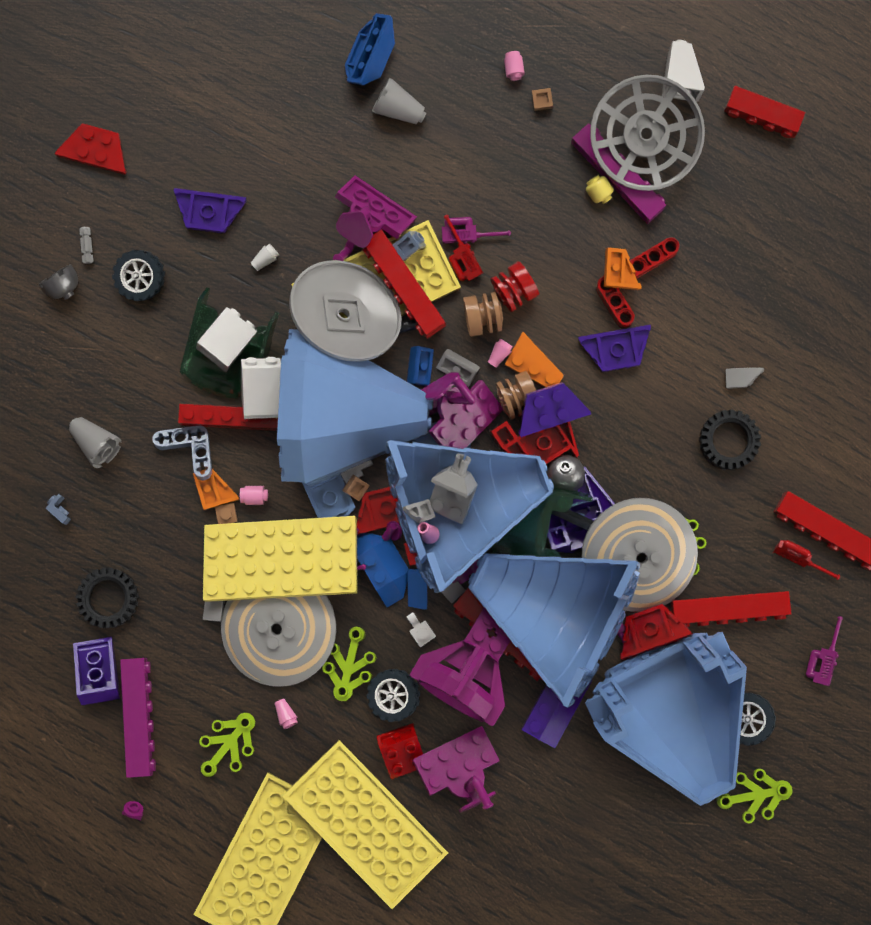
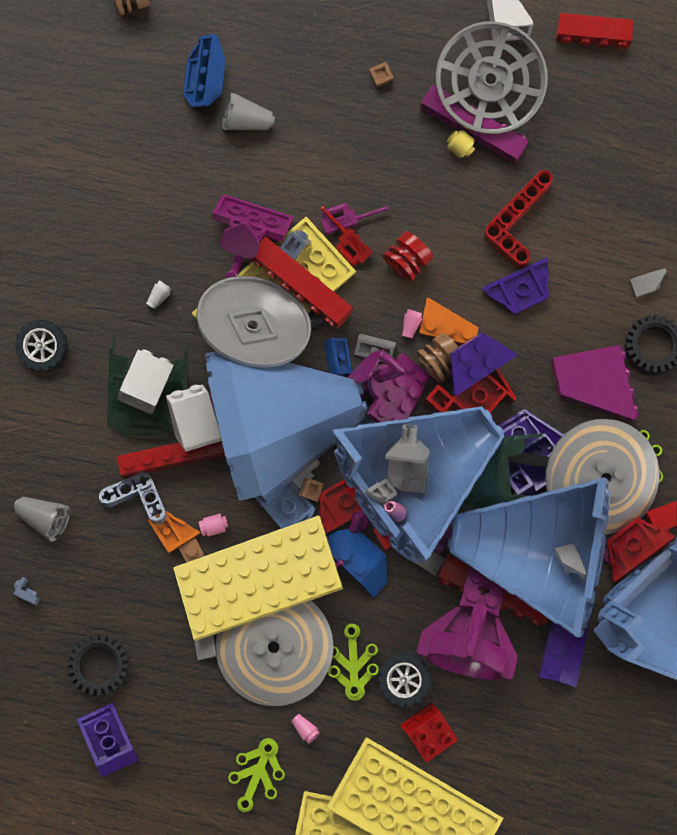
camera: 20 degrees left, 5 degrees down
magenta brick [120,658,156,778] -> none
dark purple wing [174,188,247,233] -> none
white plate [407,612,436,647] -> none
blue slope [408,569,427,609] -> none
magenta plate [412,726,500,813] -> none
medium nougat wheel [463,292,503,337] -> none
bright pink brick [504,51,525,81] -> none
flat silver cylinder [547,455,585,494] -> none
orange wing [604,247,641,290] -> none
none -> magenta slope [551,345,639,423]
none -> light grey slope [554,544,587,579]

